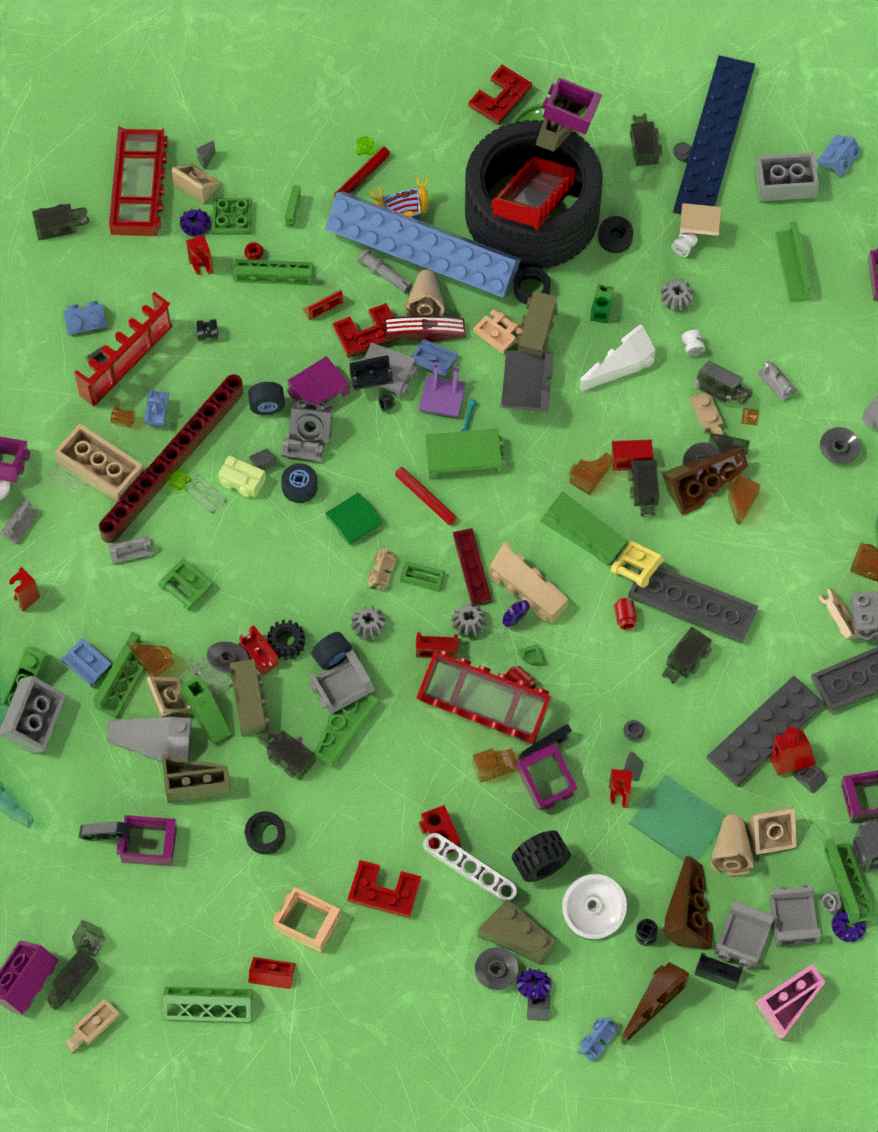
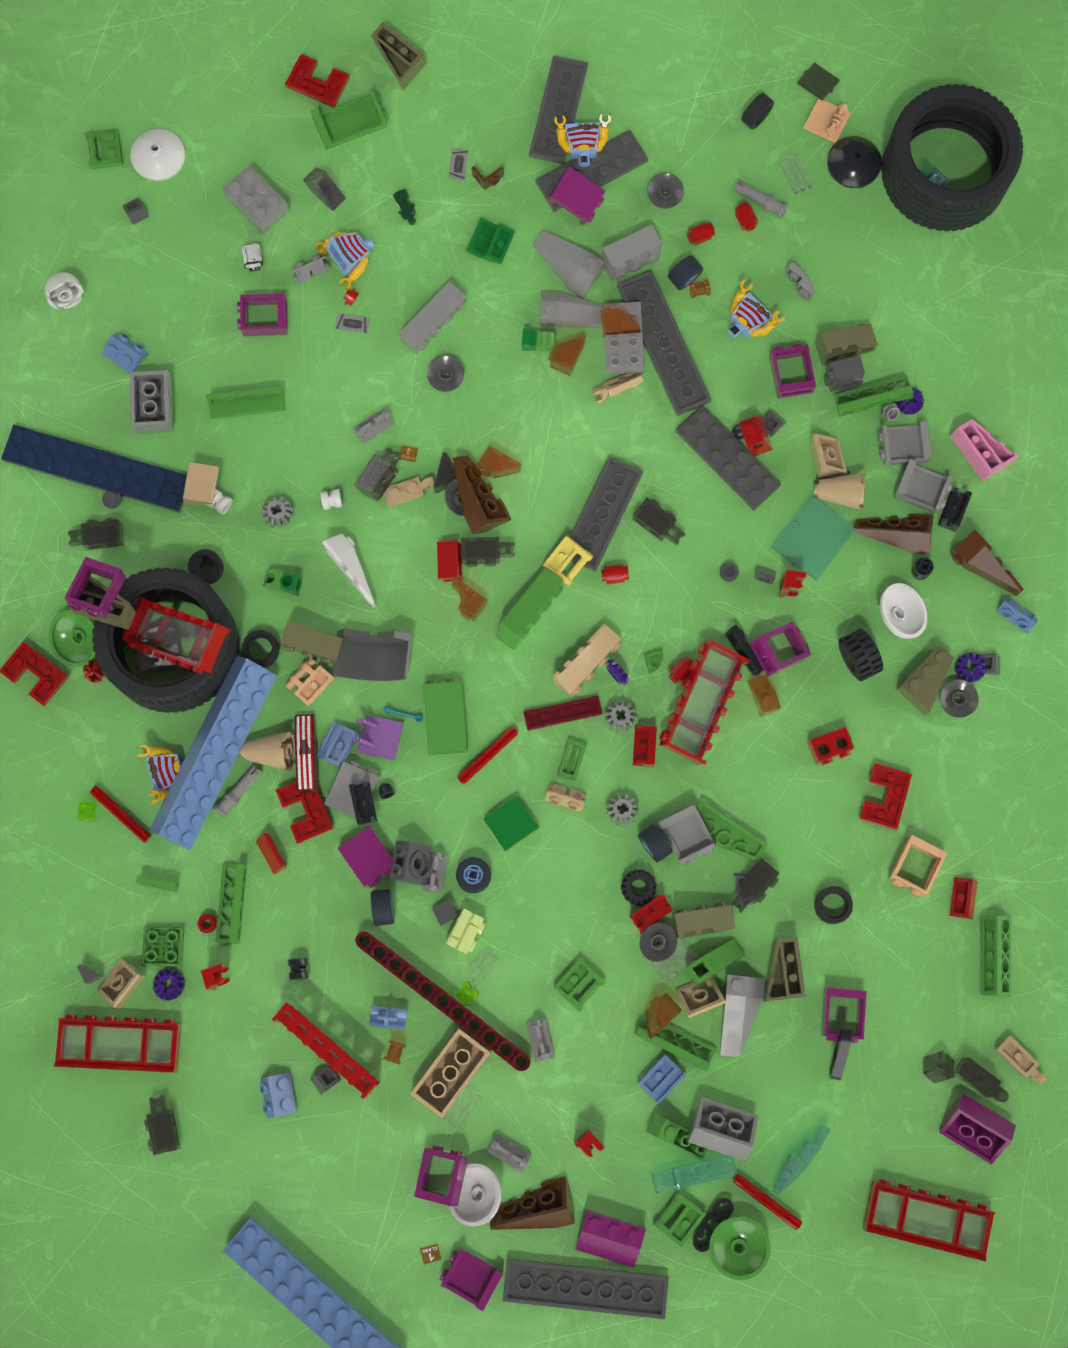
camera: 90 degrees left, 15 degrees up
white beam [423,833,517,901] -> none

